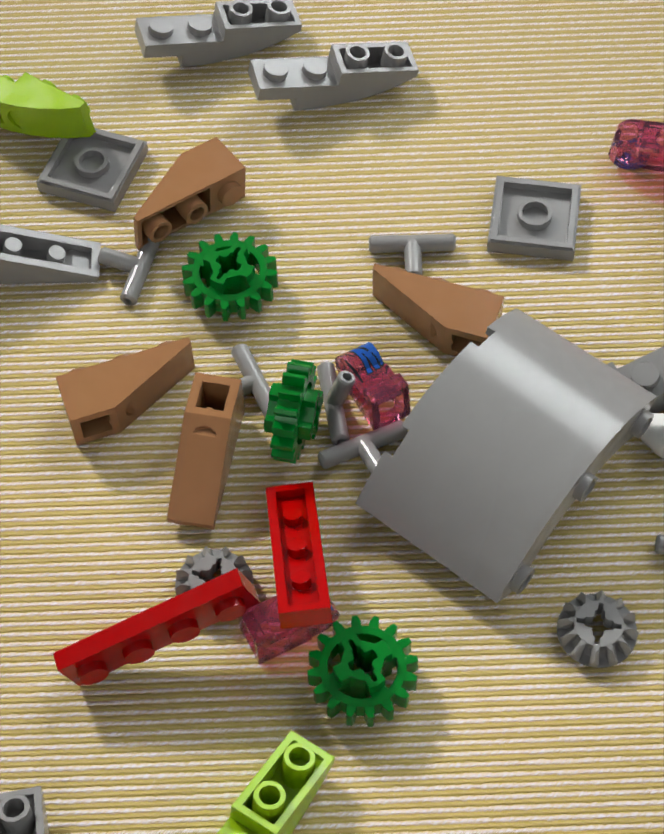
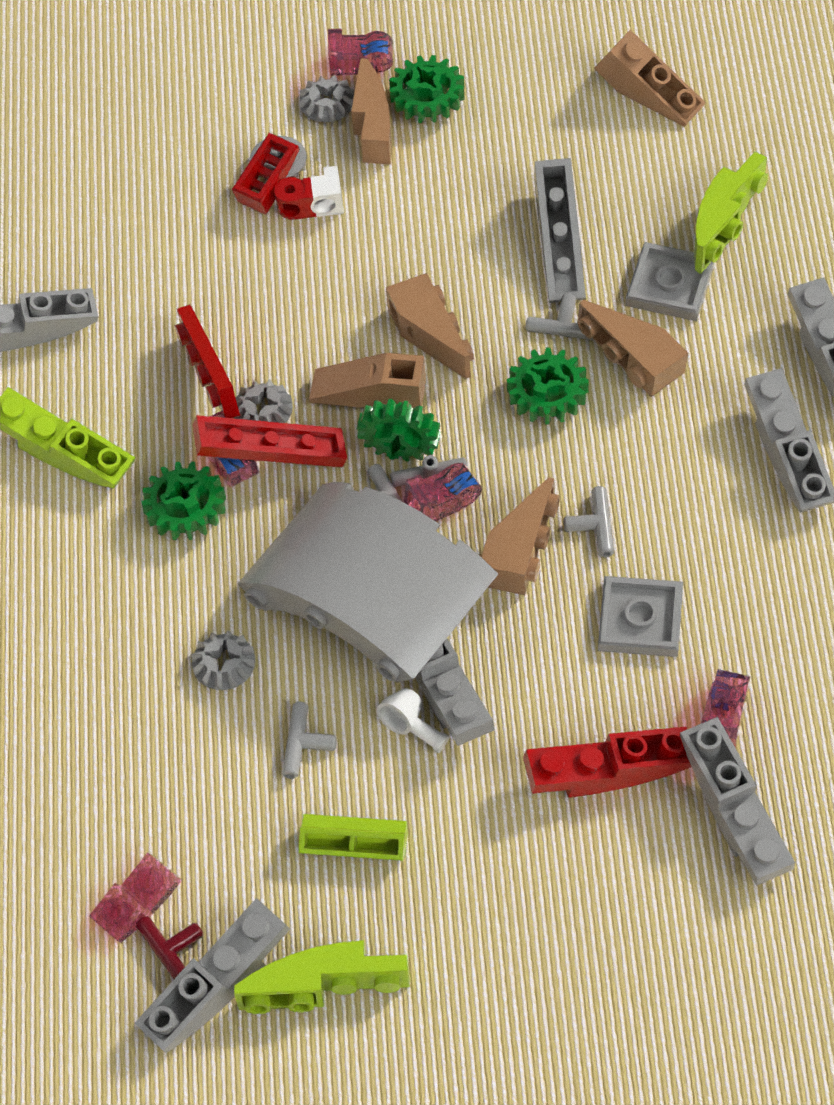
camera: 90 degrees right, 0 degrees up
light grey piece [231,343,270,417] -> none

